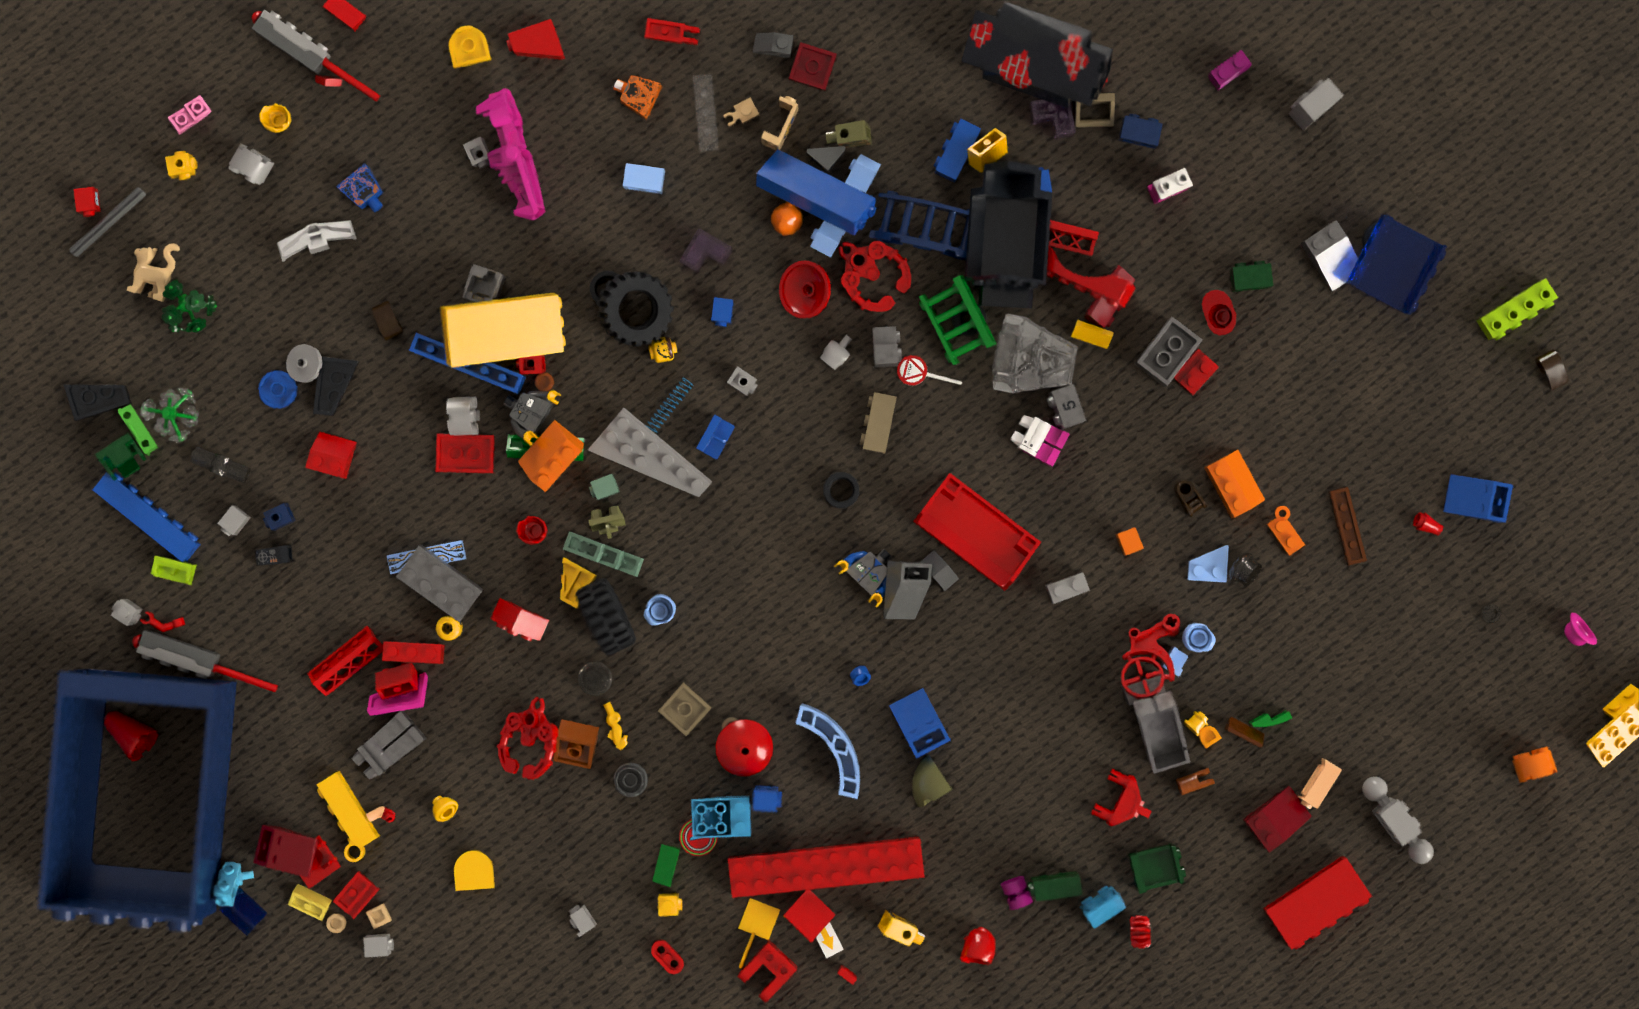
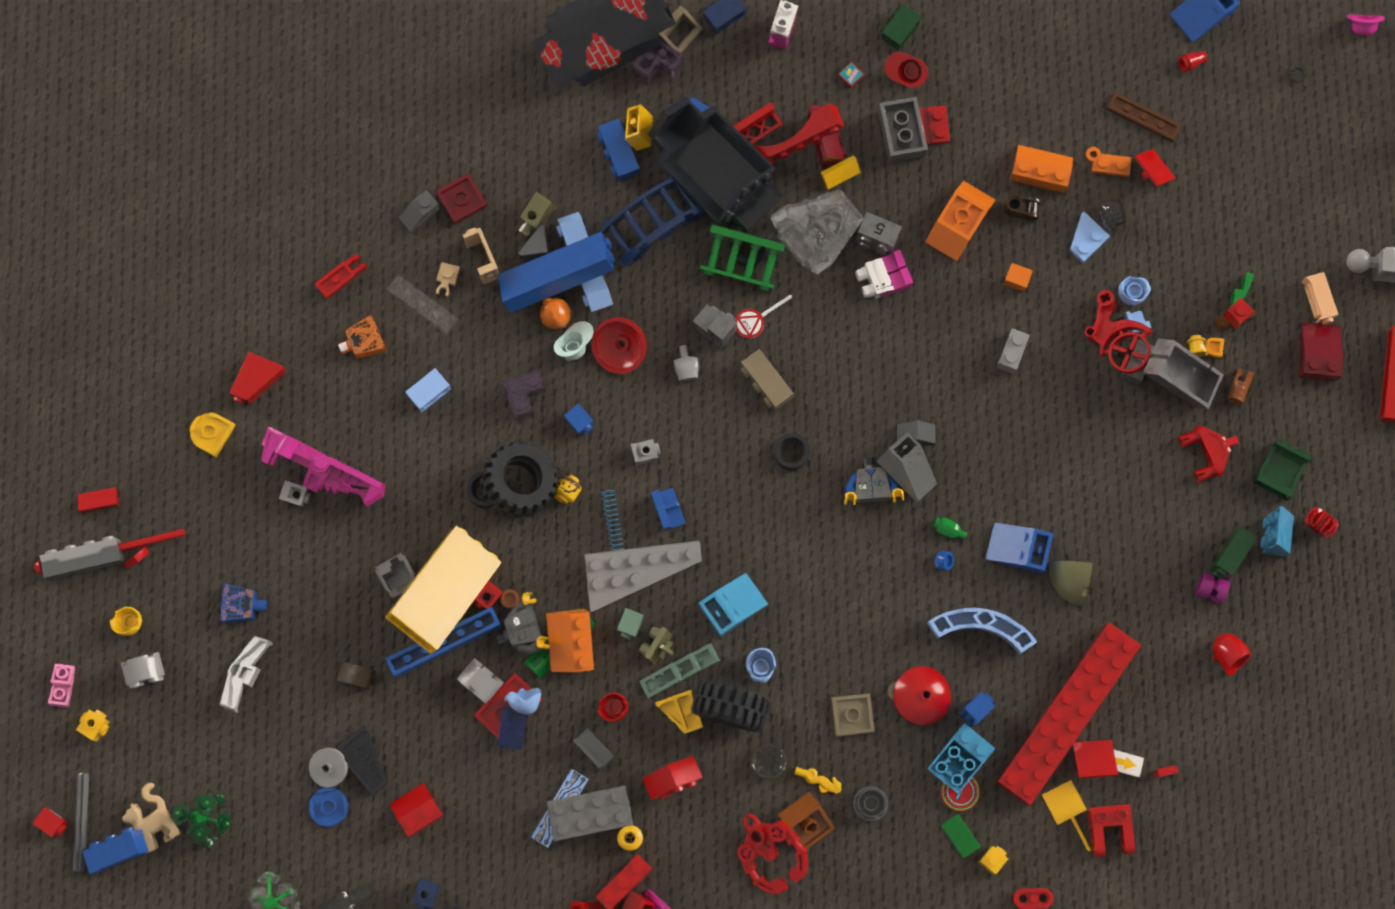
camera: 50 degrees left, 10 degrees down
red piece [838,241,911,312] -> none
yellow torso [877,910,925,946] -> none
red slope [913,473,1041,591] -> none
none -> blue brick [82,827,149,874]
none -> clear blue panel [497,706,527,750]
none -> light blue hair [504,688,541,715]
none -> light aqua piece [554,321,594,361]
none -> dark grey panel [573,728,615,770]
none -> dark azure slope [698,573,768,637]
none -> tile [838,62,864,88]
none -> orange slope [925,181,995,262]
none -> green plant [932,517,967,540]
none -> red piece [1134,149,1175,187]
none -> red brick [1223,298,1254,329]

